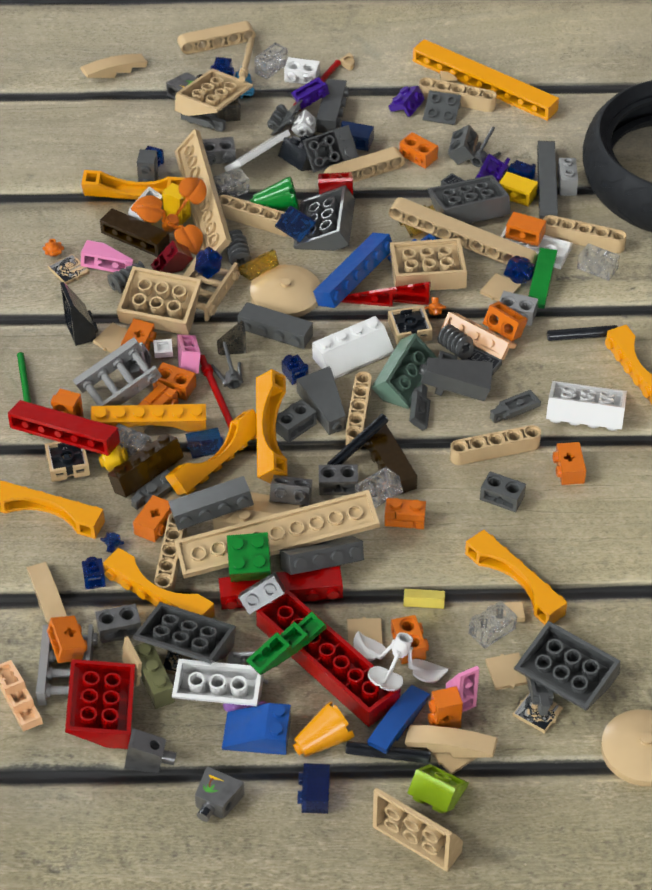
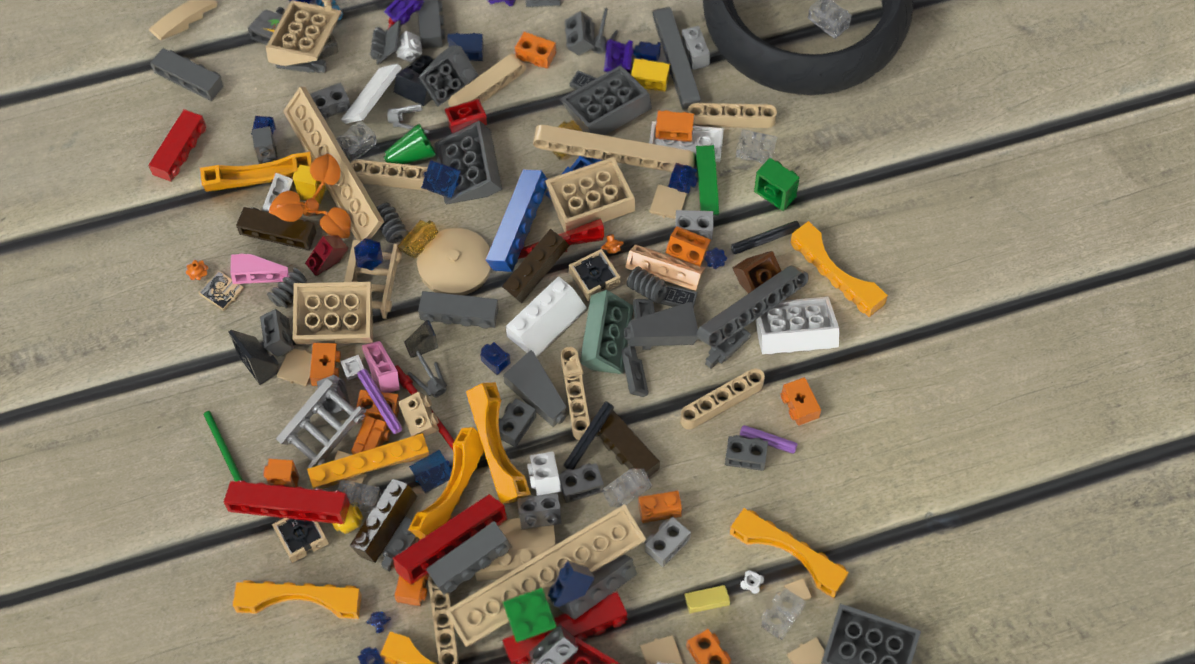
camera: 15 degrees left, 15 degrees up
none -> red brick [148,109,206,182]
none -> dark grey brick [150,48,224,102]
none -> dark grey brick [260,309,293,357]
none -> medium lavender axle [357,369,402,434]
none -> light grey plant [388,104,429,133]
none -> red brick [393,494,507,585]
none -> tan brick [398,392,439,438]
none -> dark brown brick [502,228,570,304]
none -> white brick [527,451,561,496]
none -> dark blue slope [548,560,595,607]
none -> tan tile [564,354,583,379]
none -> light grey brick [645,517,691,567]
none -> dark grey beam [697,265,809,347]
none -> clear blue plant [704,247,727,269]
none -> reddish brown slope [732,251,782,294]
none -> medium lavender axle [740,425,797,454]
none -> white plate [740,571,764,594]
none -> green brick [754,158,800,211]

